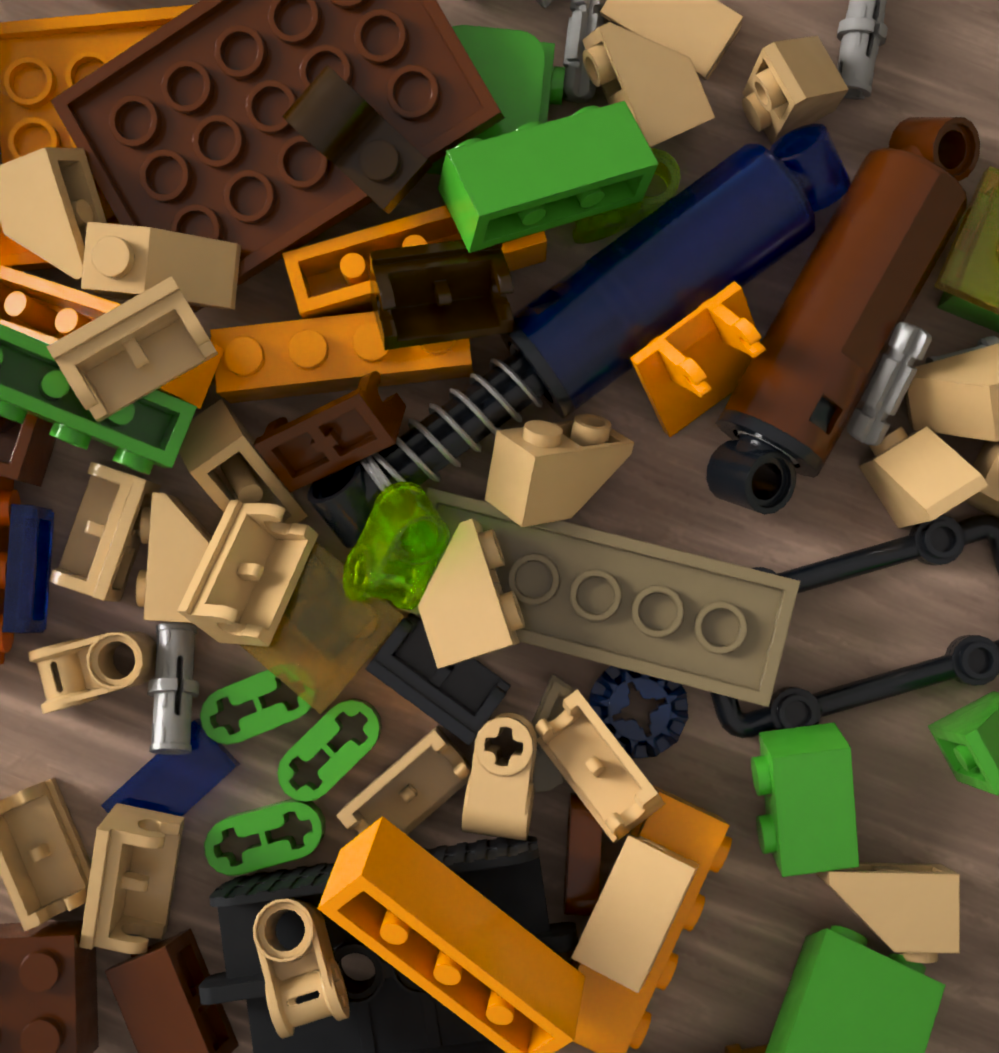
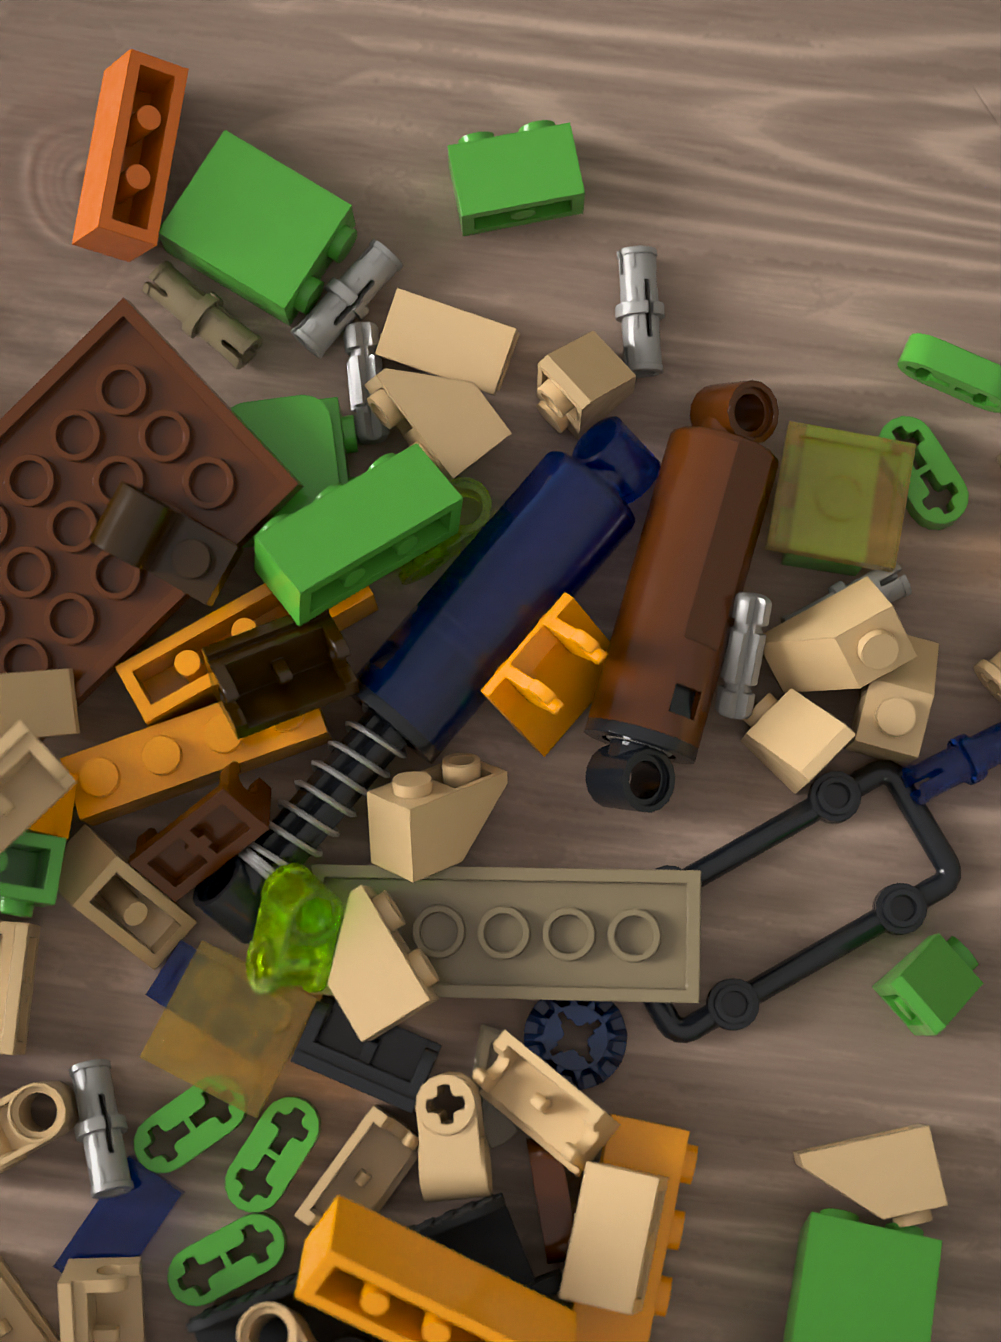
camera: 15 degrees left, 5 degrees down
tan slope [136,492,213,623] -> none
tan hinge [177,500,319,647] -> none
bright green brick [751,722,859,877] -> none

